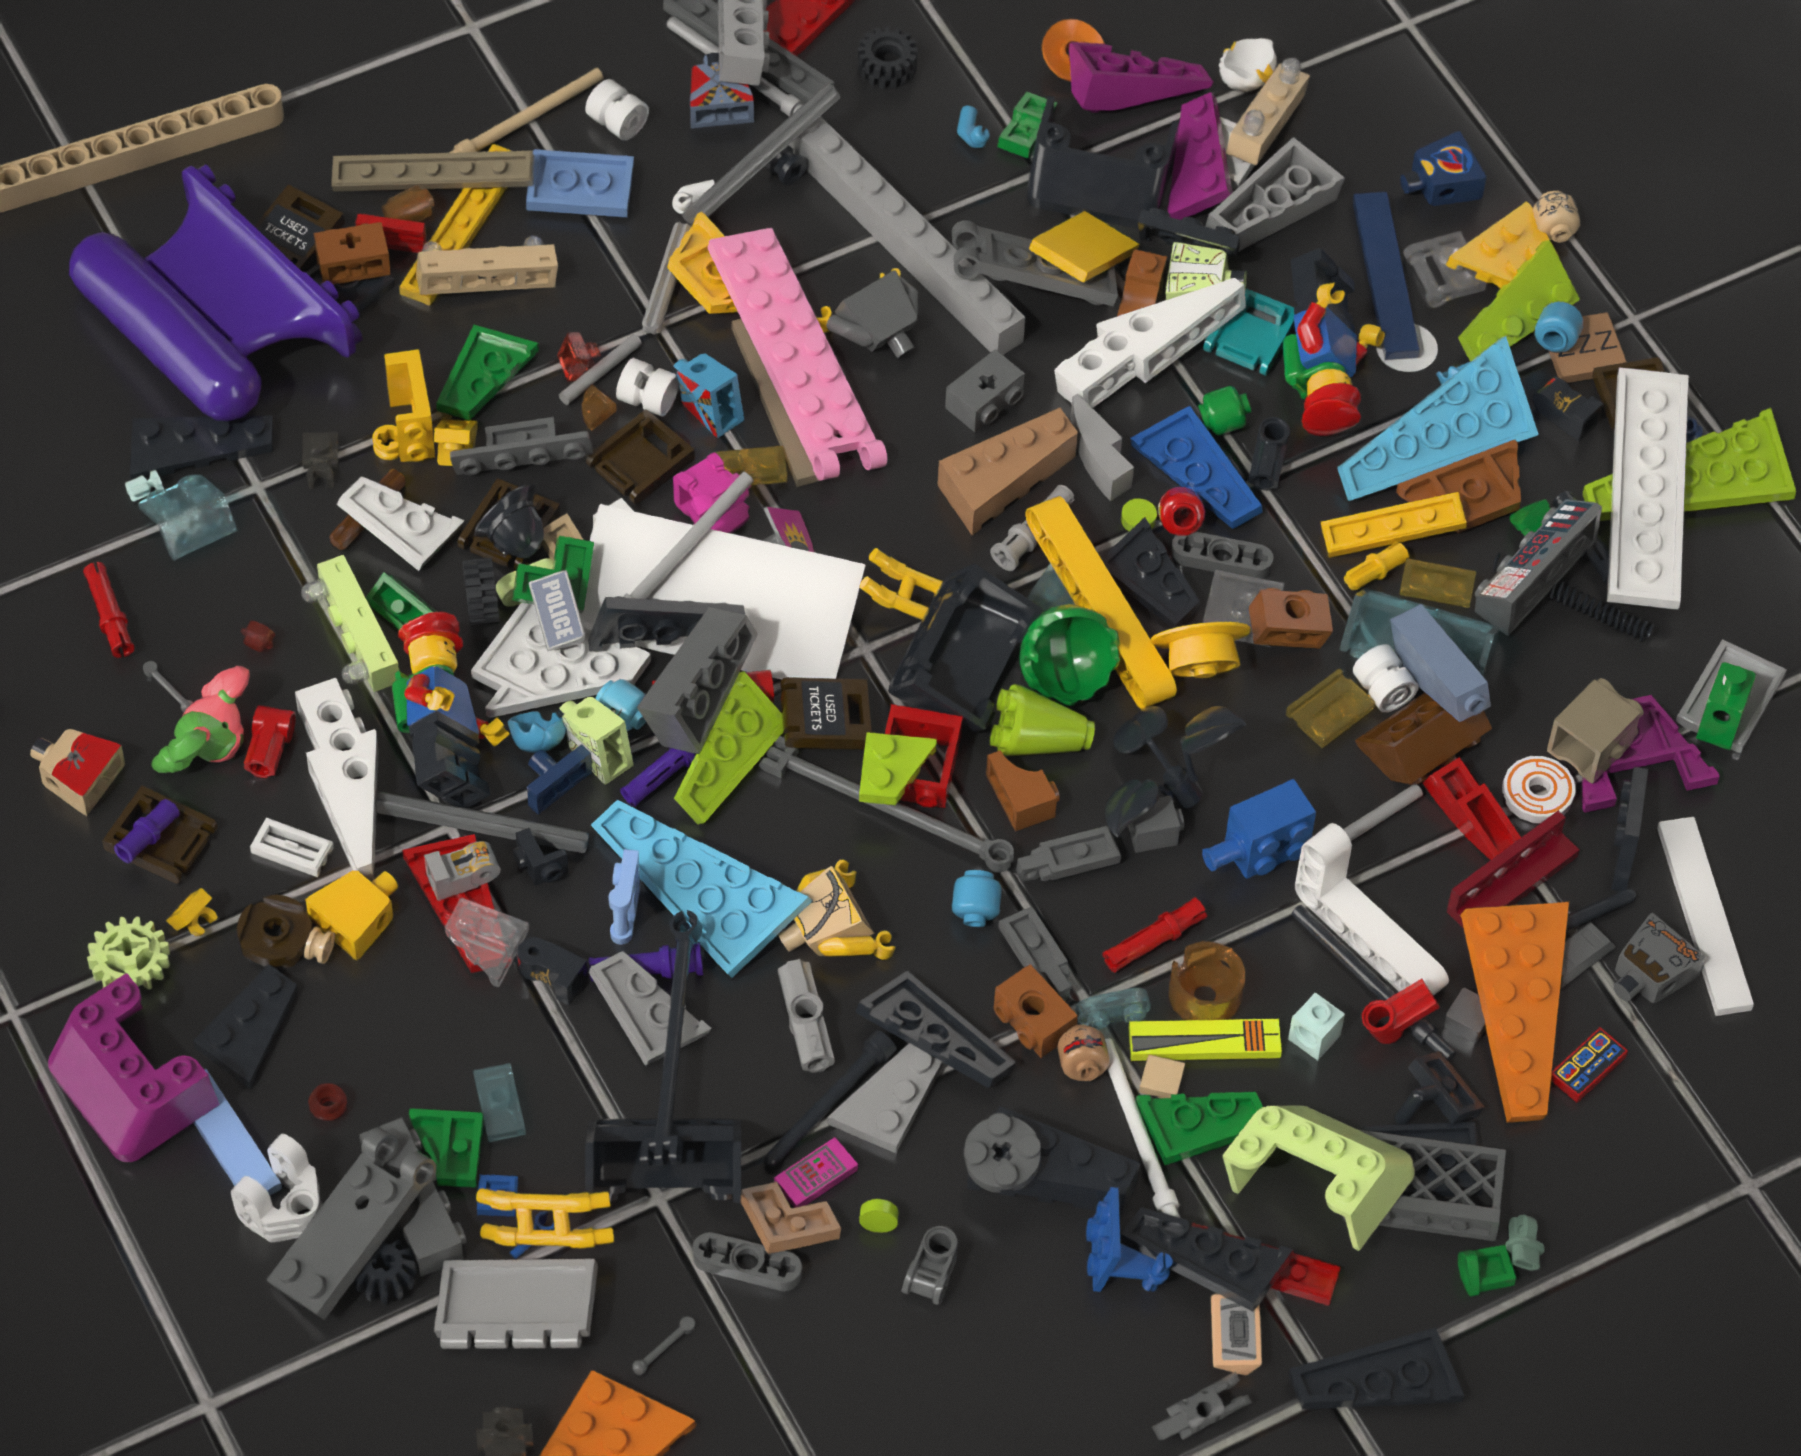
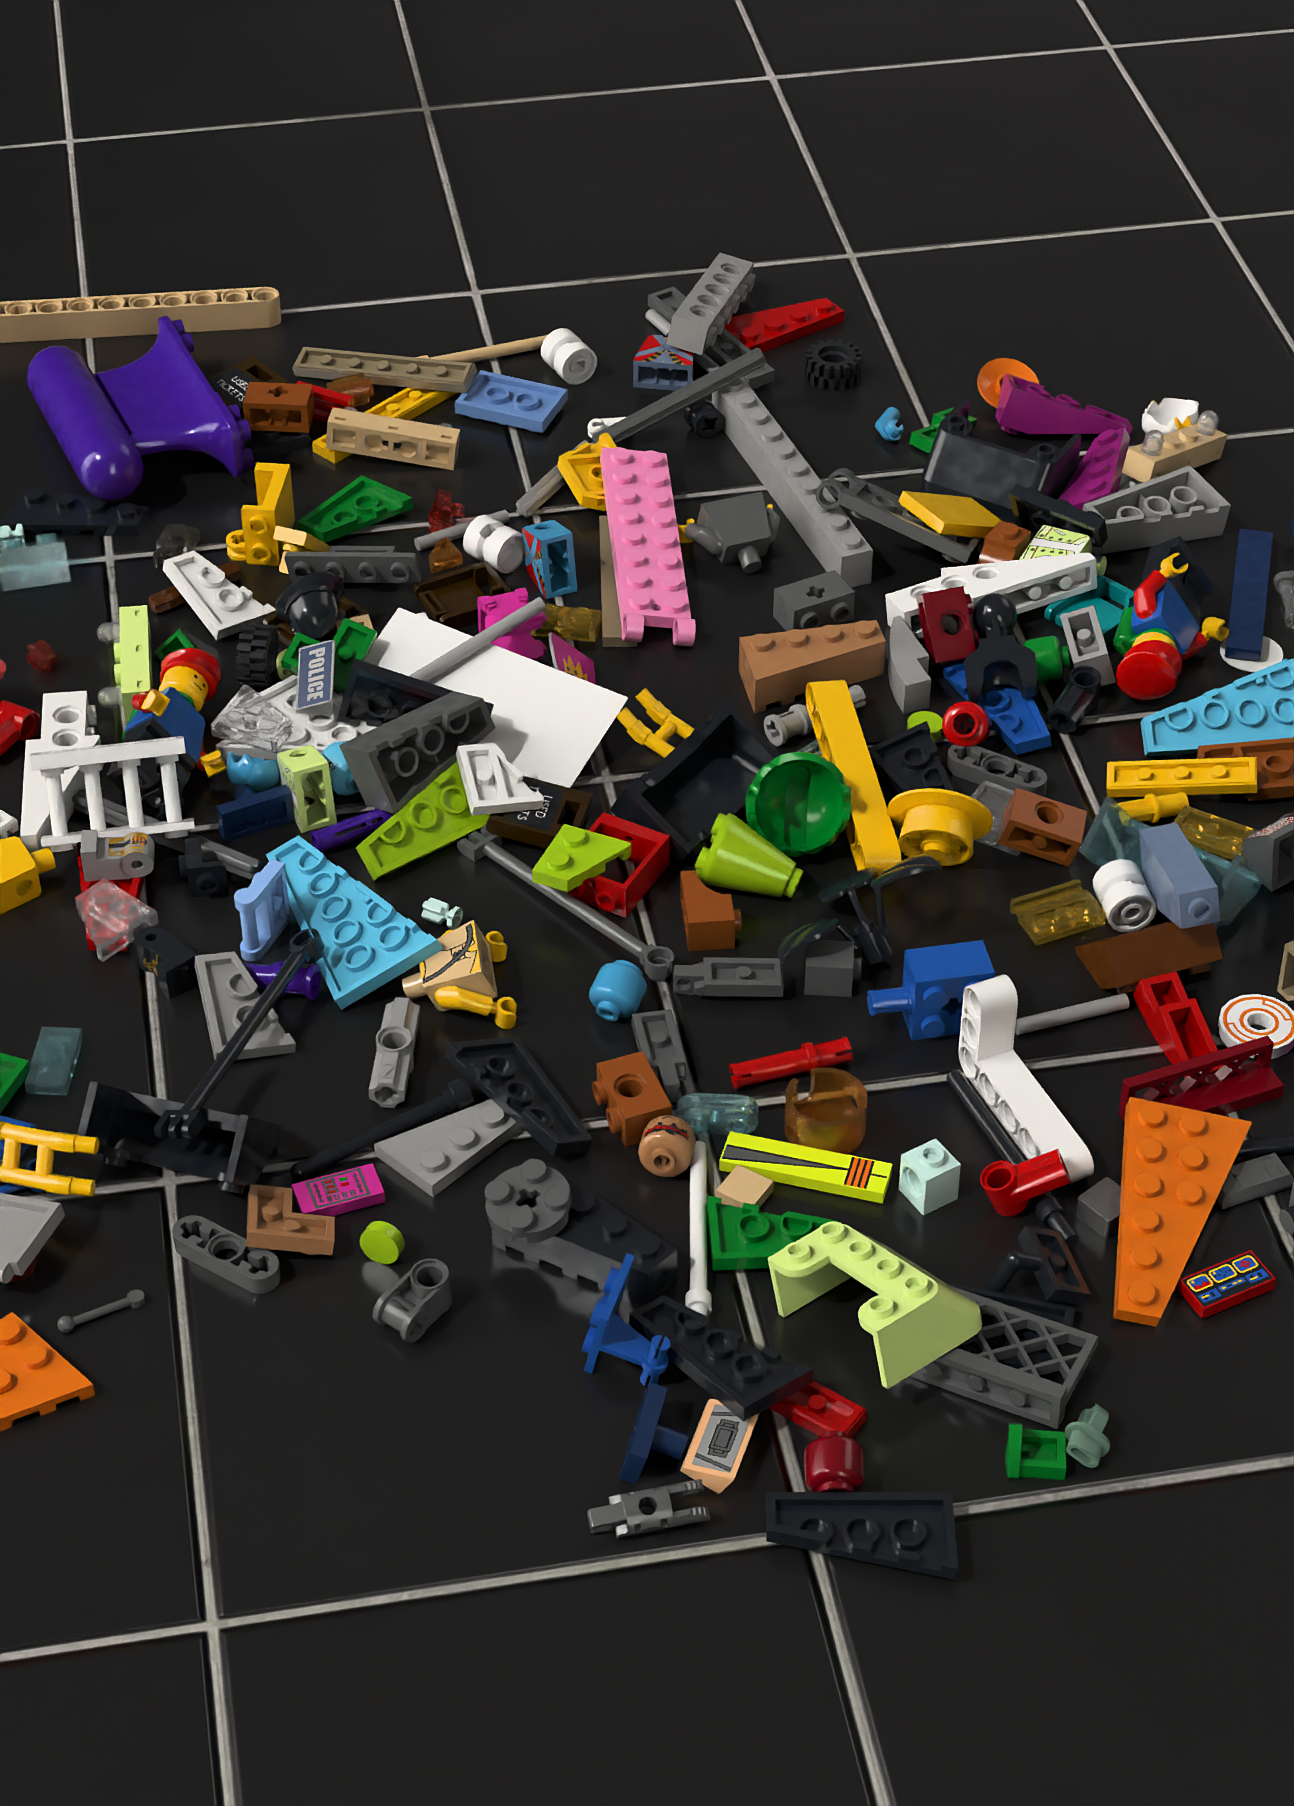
camera: 20 degrees right, 15 degrees down
none -> white fence [30,736,195,852]
none -> clear wing [211,685,293,754]
none -> light aqua piece [421,898,463,930]
none -> white wing [456,743,544,816]
none -> dark blue tile [618,1382,689,1485]
none -> dark red head [804,1430,865,1492]
none -> dark red brick [916,586,979,666]
none -> black piece [964,593,1039,704]
none -> light grey brick [1060,605,1116,686]

